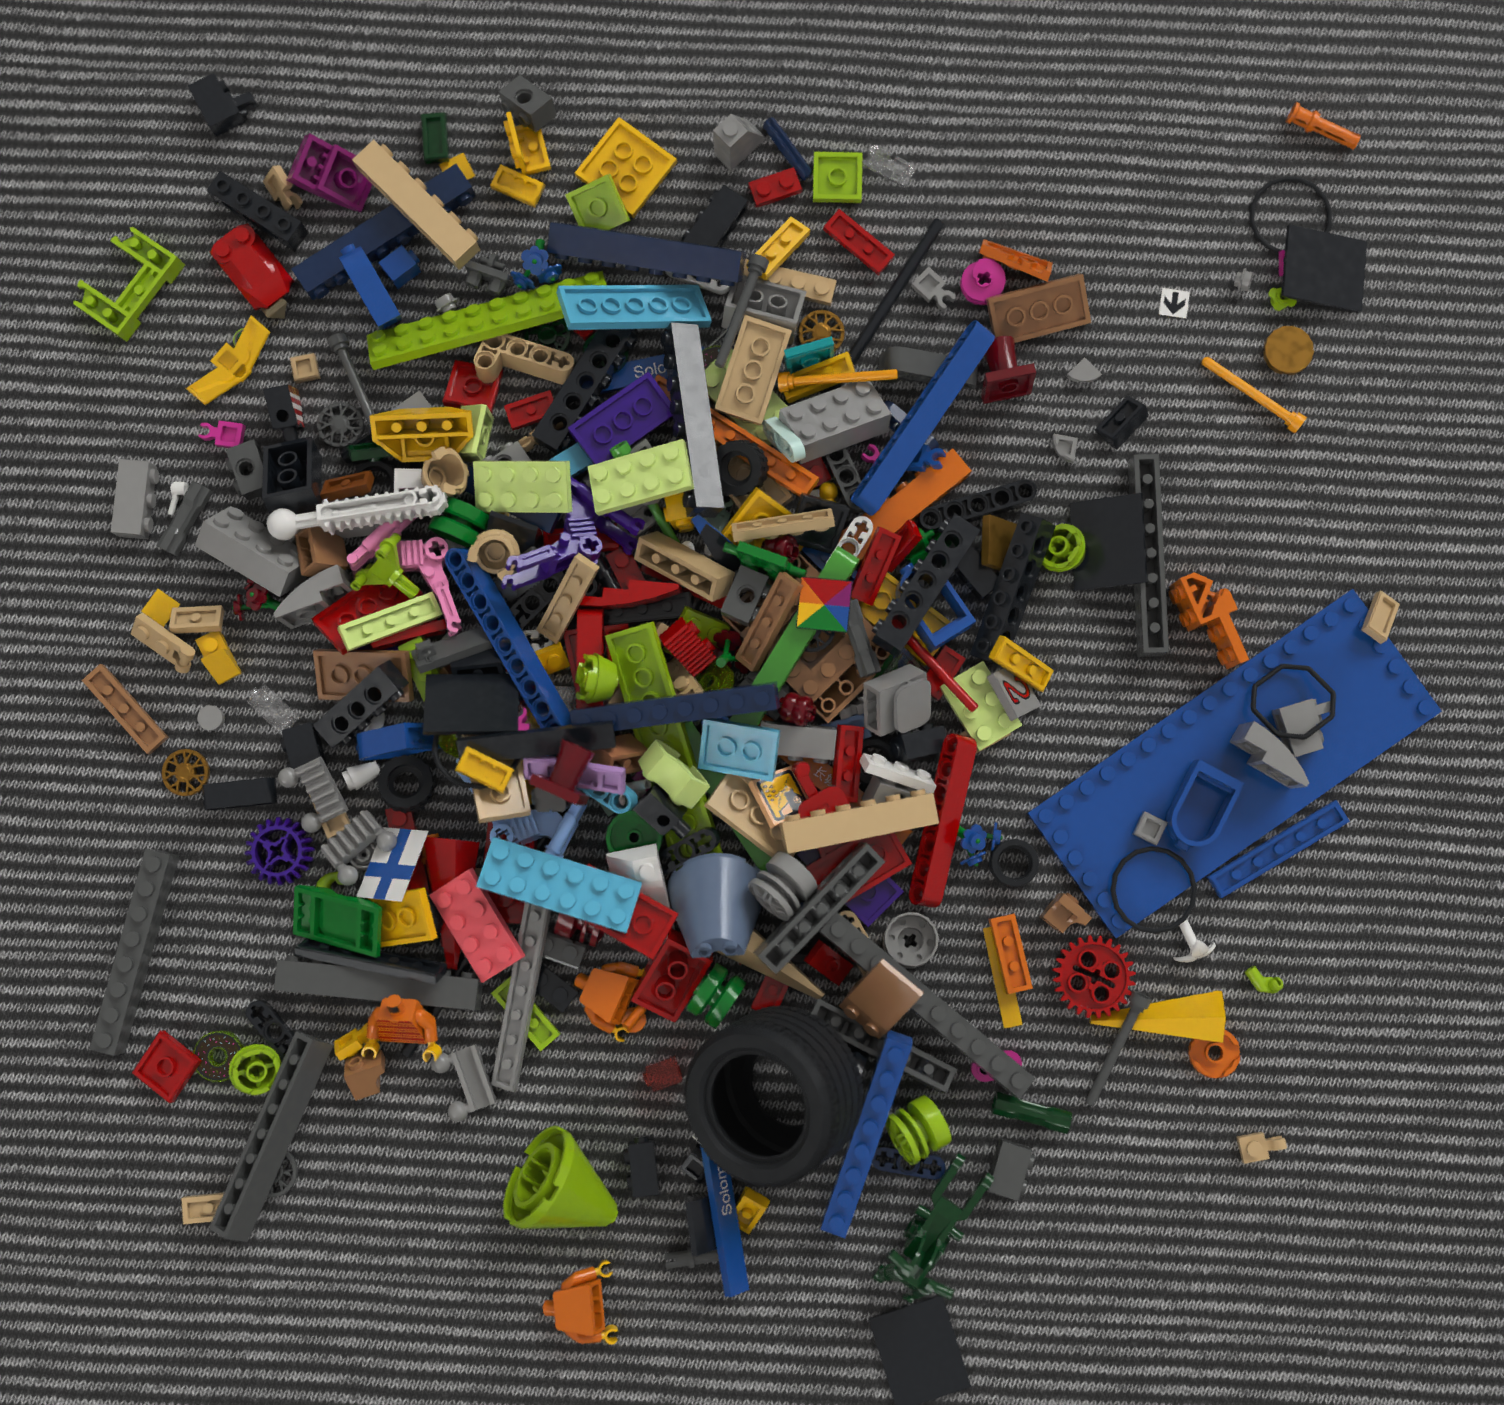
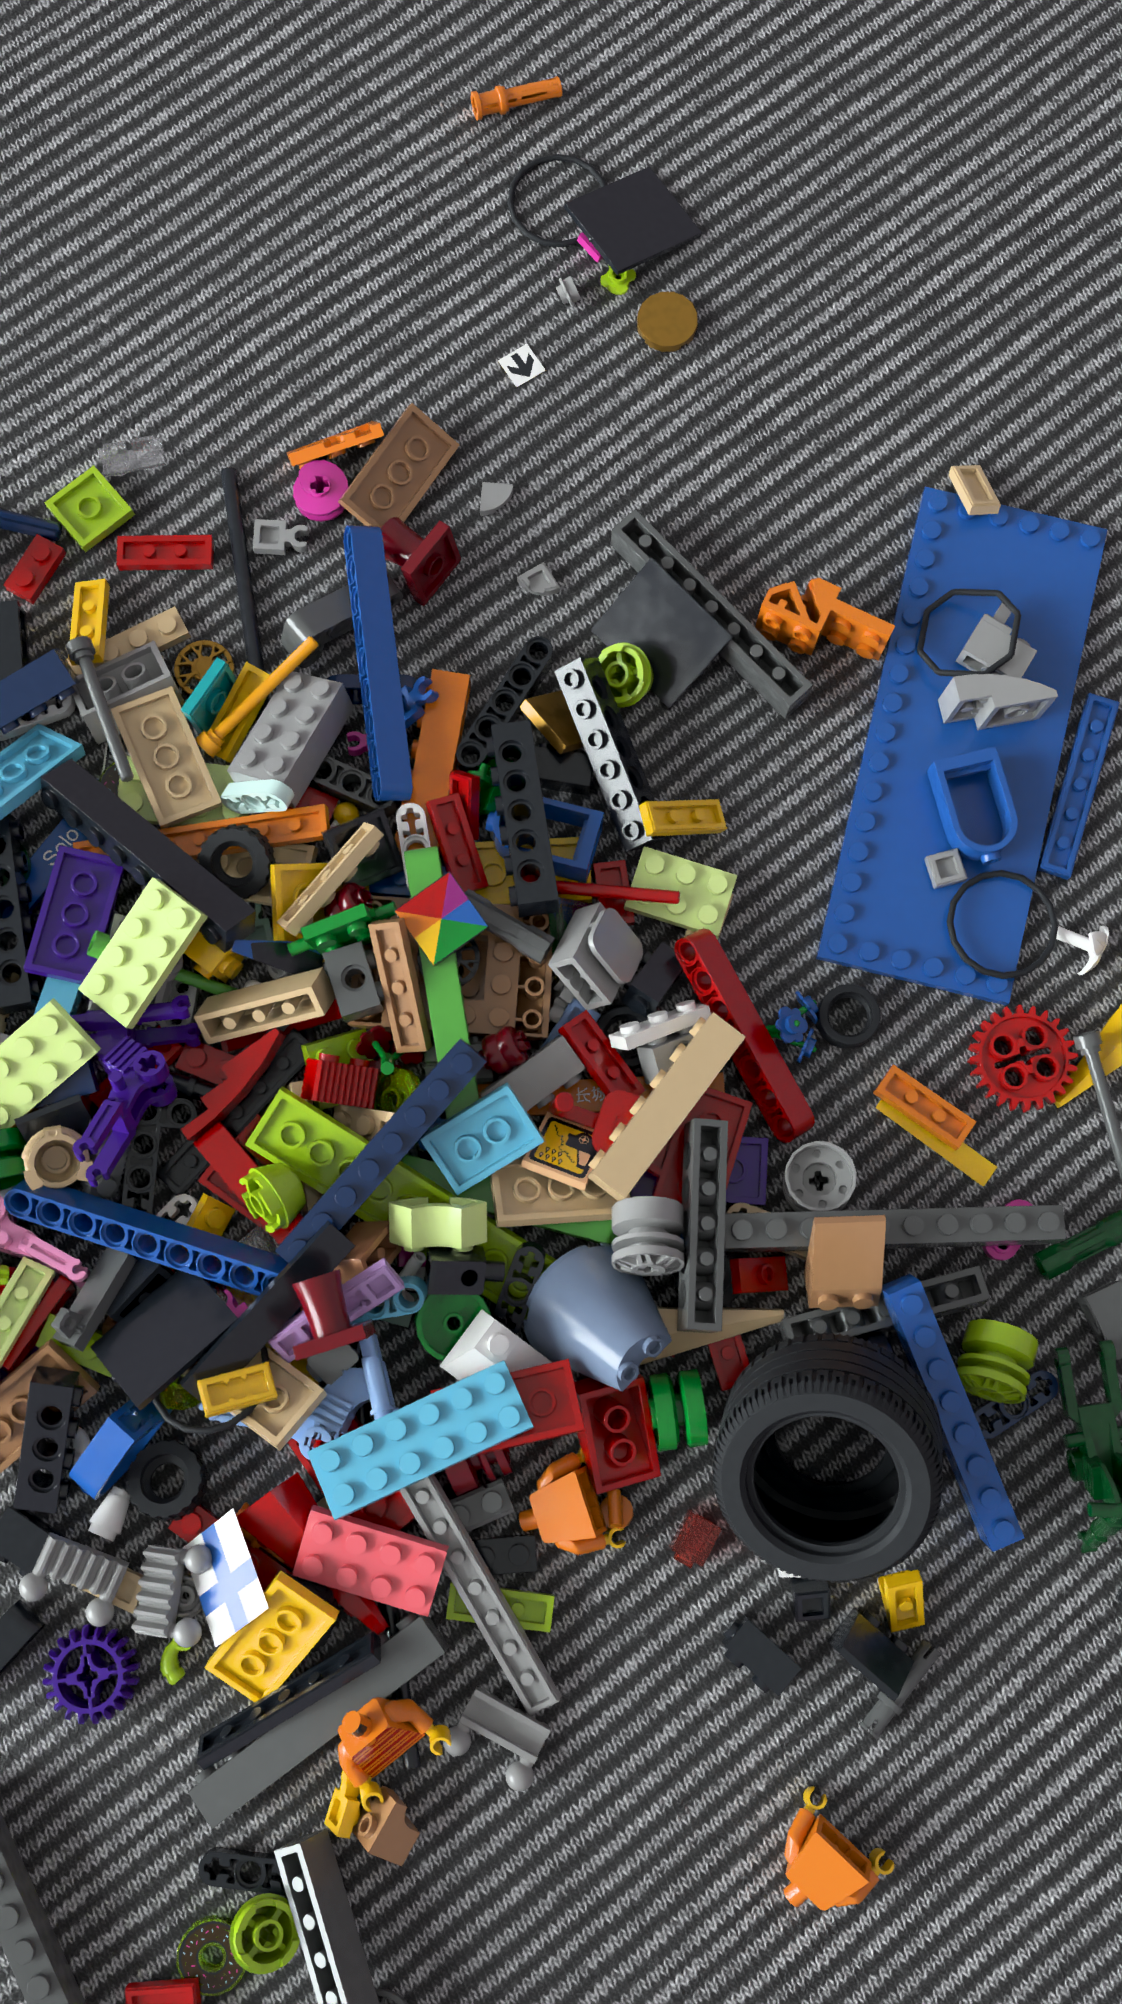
camera: 45 degrees left, 5 degrees down
green slope [293,885,382,958] -> none
lime cone [503,1126,618,1229] -> none
tan plate [536,553,600,644] -> none
blue tile [701,1147,749,1297] -> none
light grey tile [987,668,1041,721] -> none
medium nougat brick [1039,893,1092,933] -> none
black slope [1095,395,1149,450] -> none
light orange piece [1202,357,1307,434] -> none

